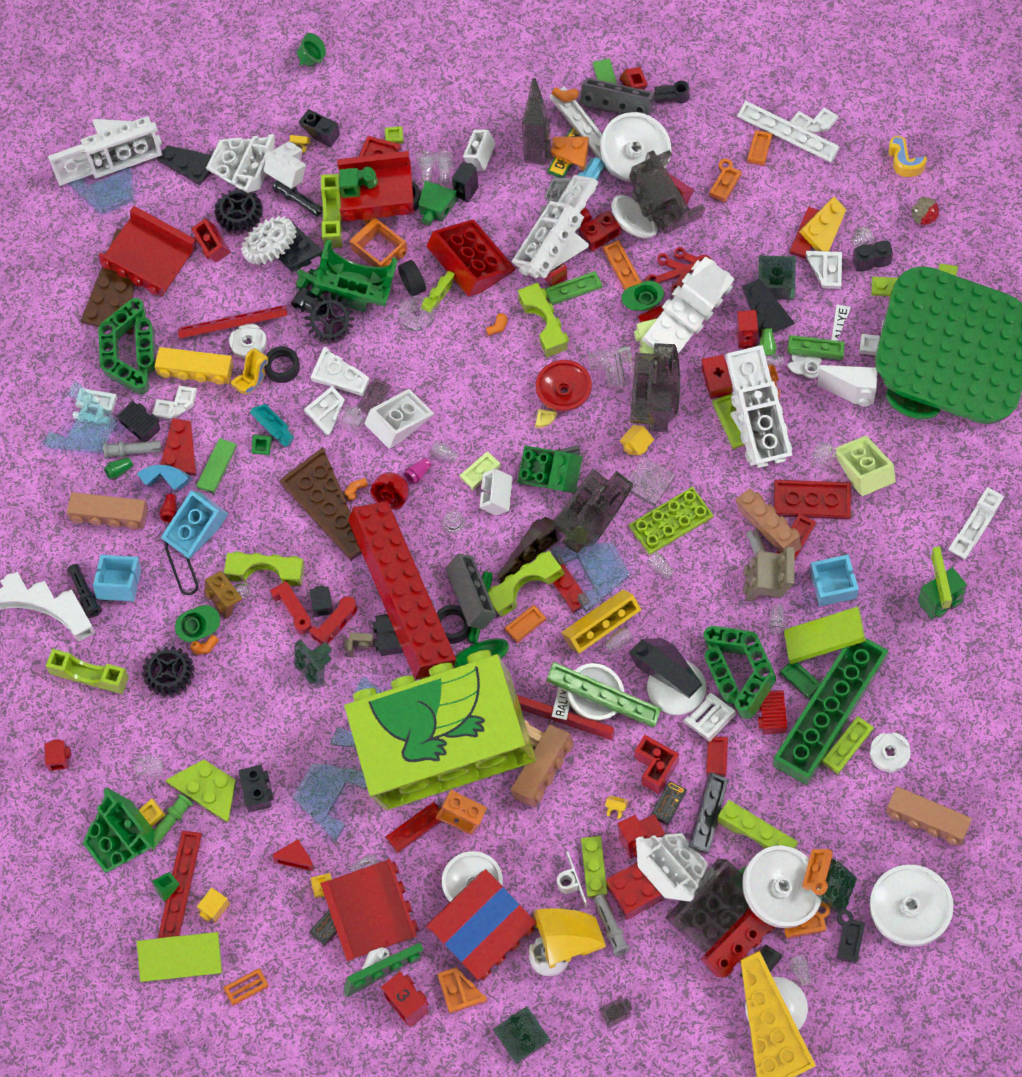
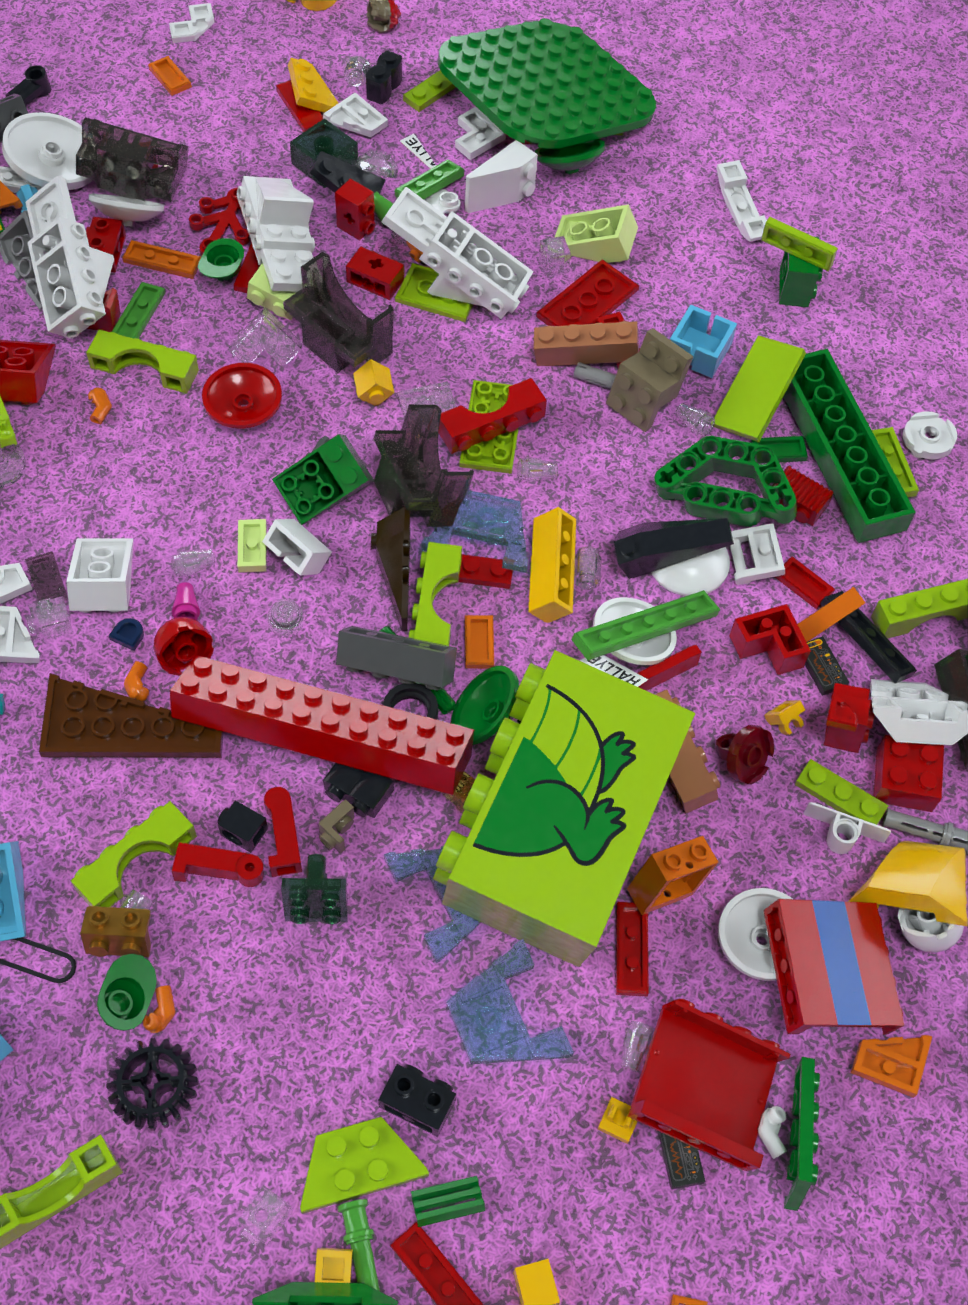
camera: 60 degrees left, 5 degrees down
red slope [273,839,314,871] -> none
red brick [381,972,429,1028] -> none
light yellow tile [535,409,557,428] -> none
orange hinge [709,158,742,203] -> none
white tile [737,101,840,163] -> none
none -> dark blue tile [109,618,144,651]
none -> clear piece [355,149,399,178]
none -> green tile [411,1176,485,1227]
none -> red arch [437,378,547,454]
none -> dark red tile [716,725,774,784]
none -> orange sticker [798,587,866,642]
none -> red tile [826,695,858,732]

